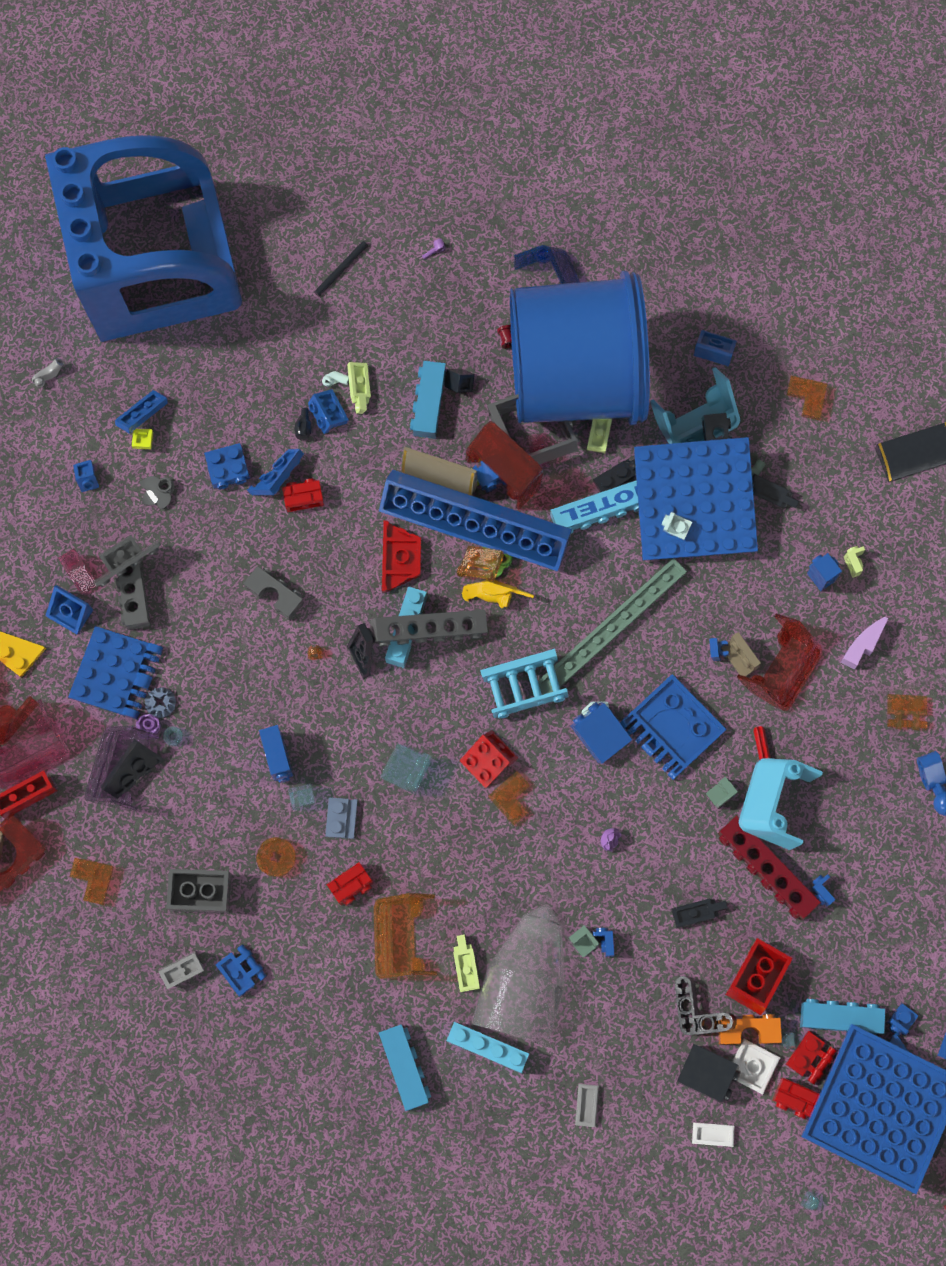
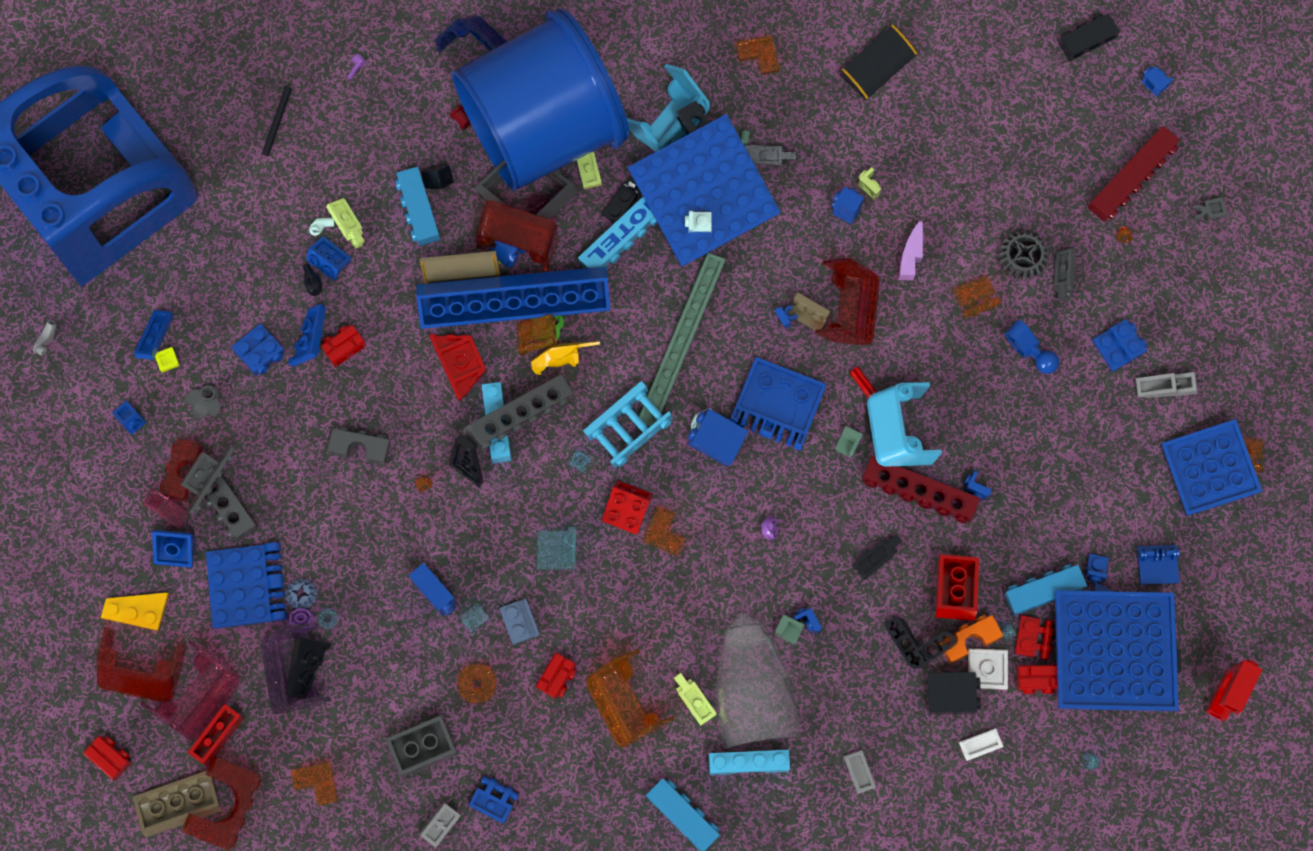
camera: 30 degrees left, 0 degrees up
blue slope [693,330,737,366] -> none
none -> clear red arch [160,438,203,502]
none -> clear light blue plate [569,450,591,473]

